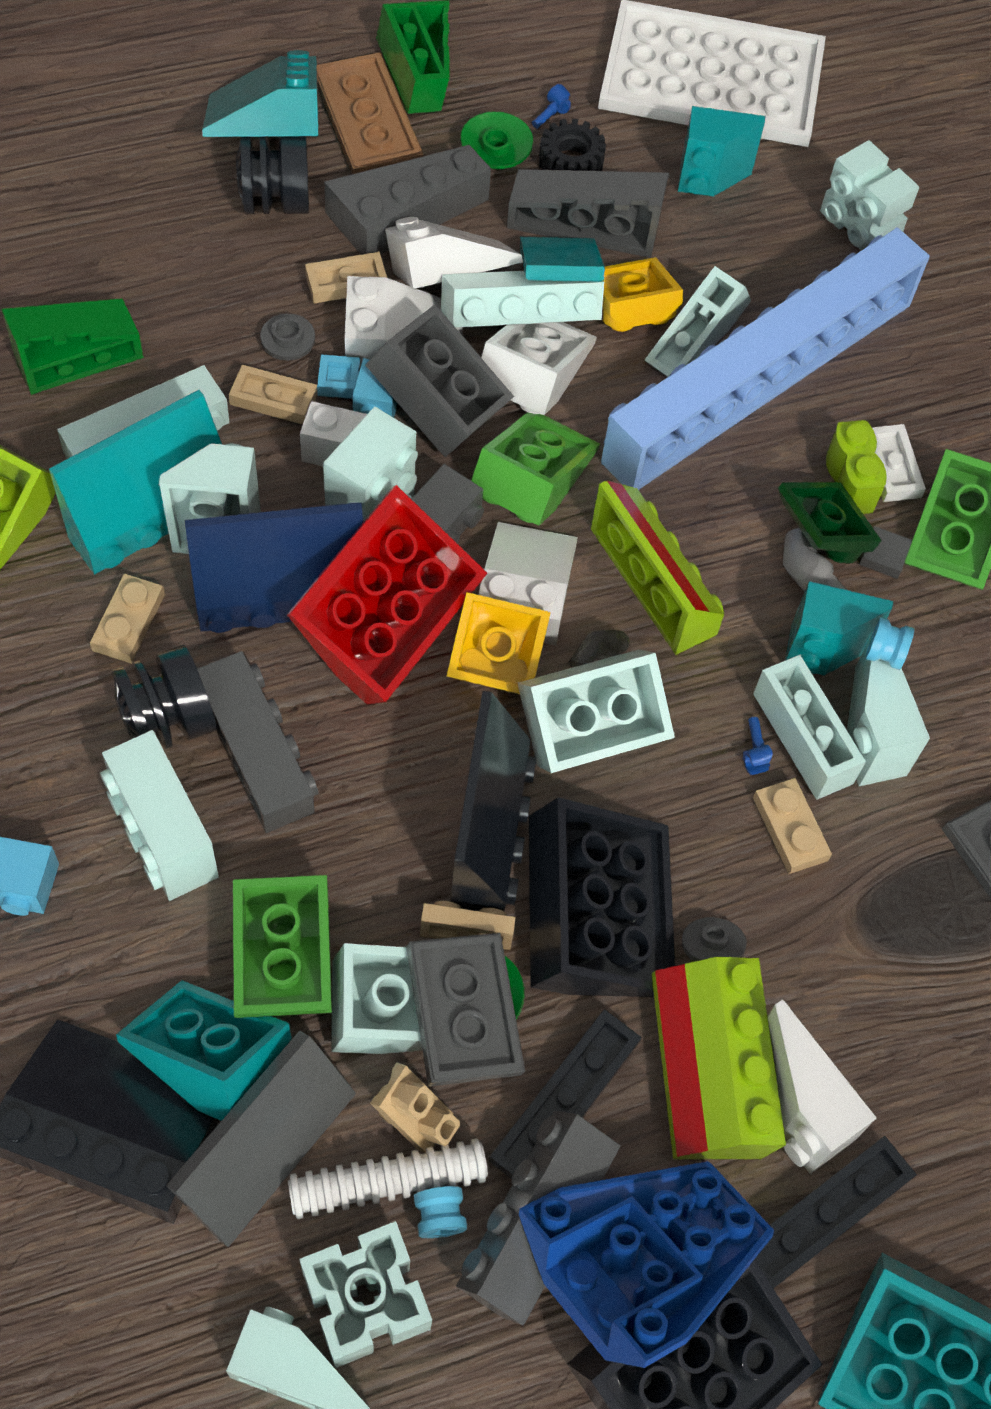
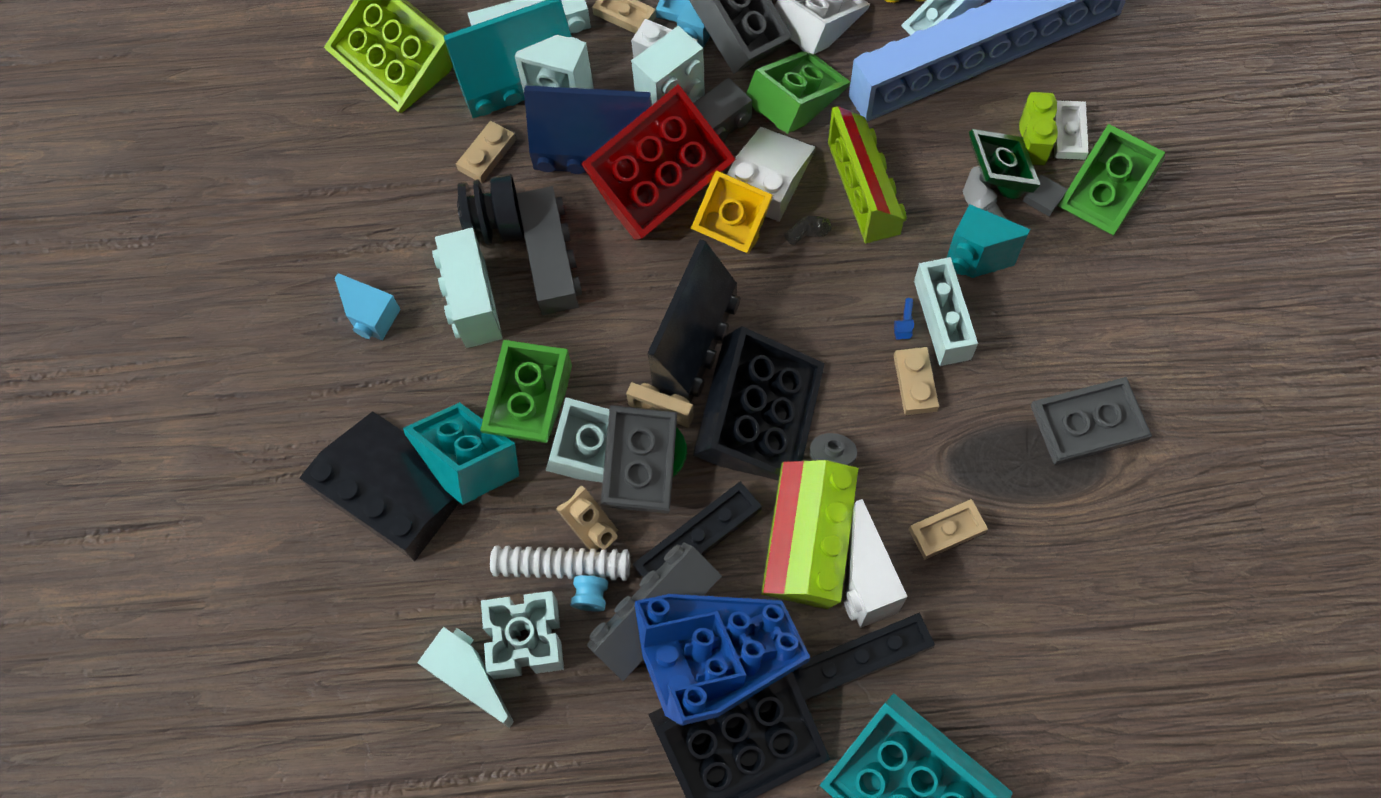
camera: 25 degrees right, 5 degrees up
dark grey tile [166,1031,356,1247] -> none
light aqua brick [518,650,675,773] -> none
light aqua slope [847,633,930,786] -> none
medium azure wheel [866,617,915,670] -> none
none -> tan plate [909,499,988,560]

